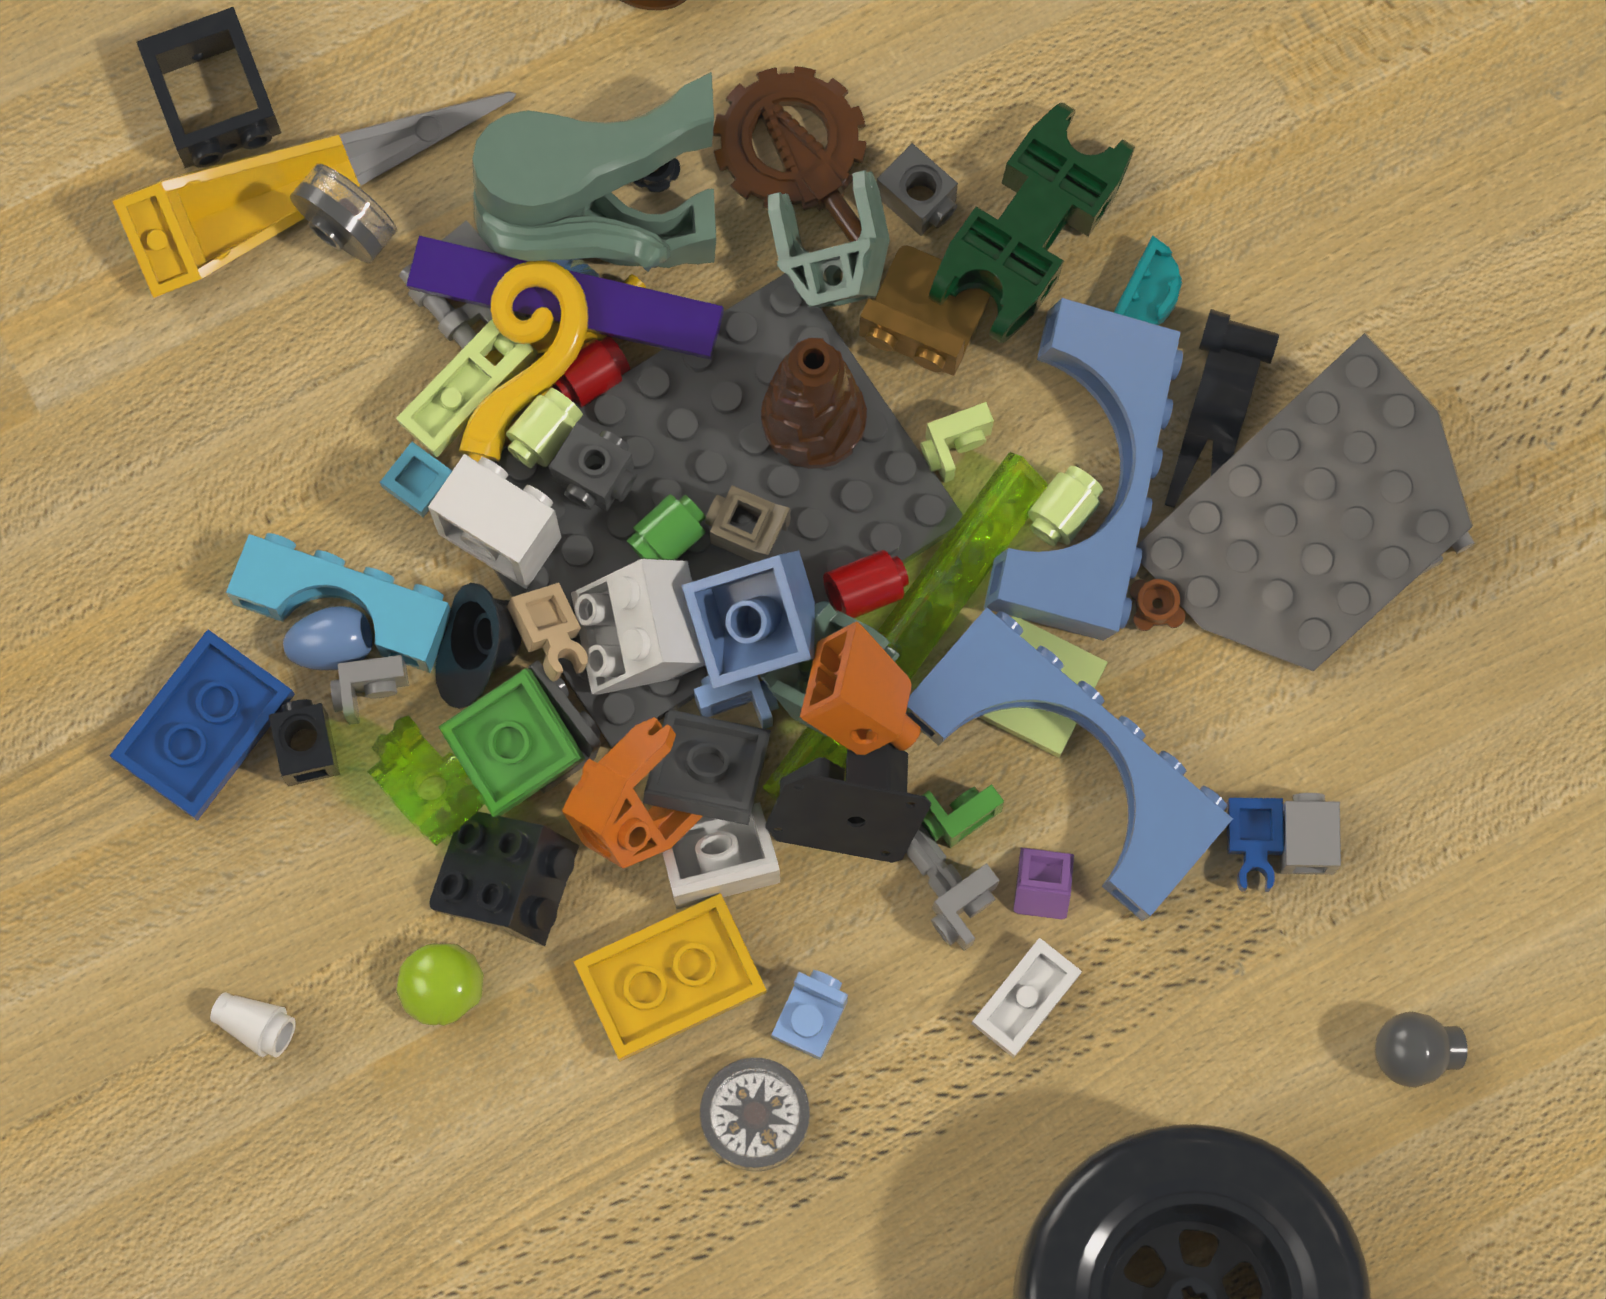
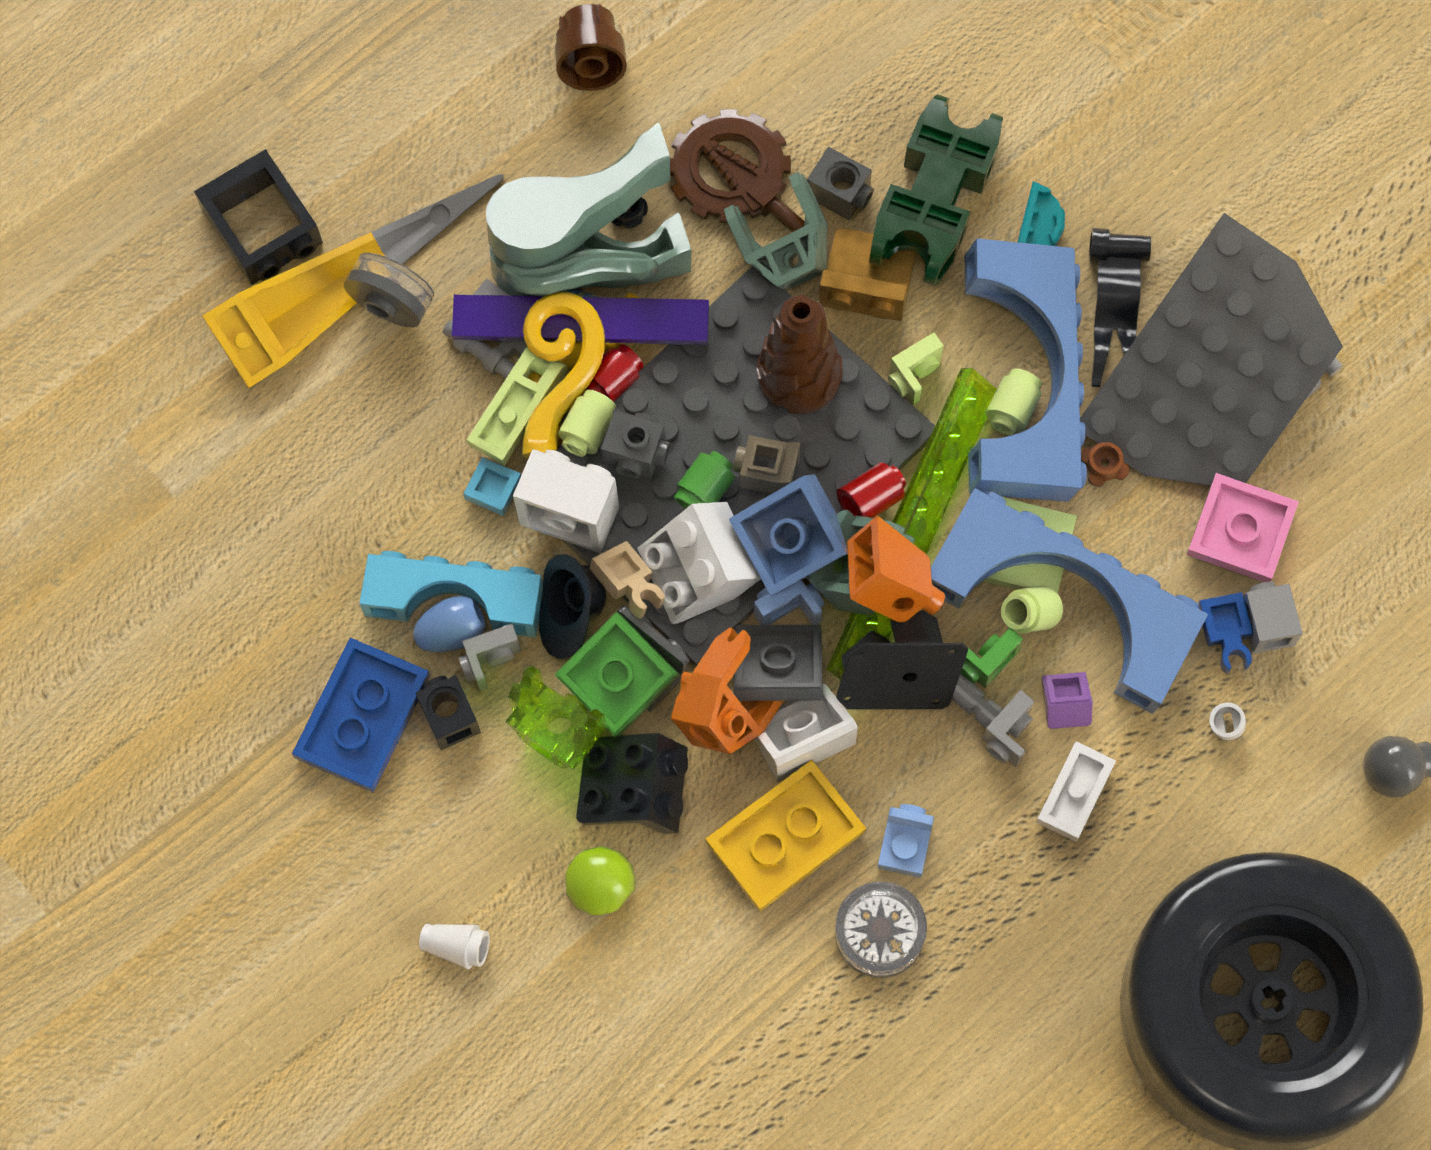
camera: 10 degrees left, 5 degrees down
none -> yellowish green brick [1001,586,1063,633]
none -> bright pink plate [1187,473,1299,582]
none -> white hinge [1209,703,1246,740]

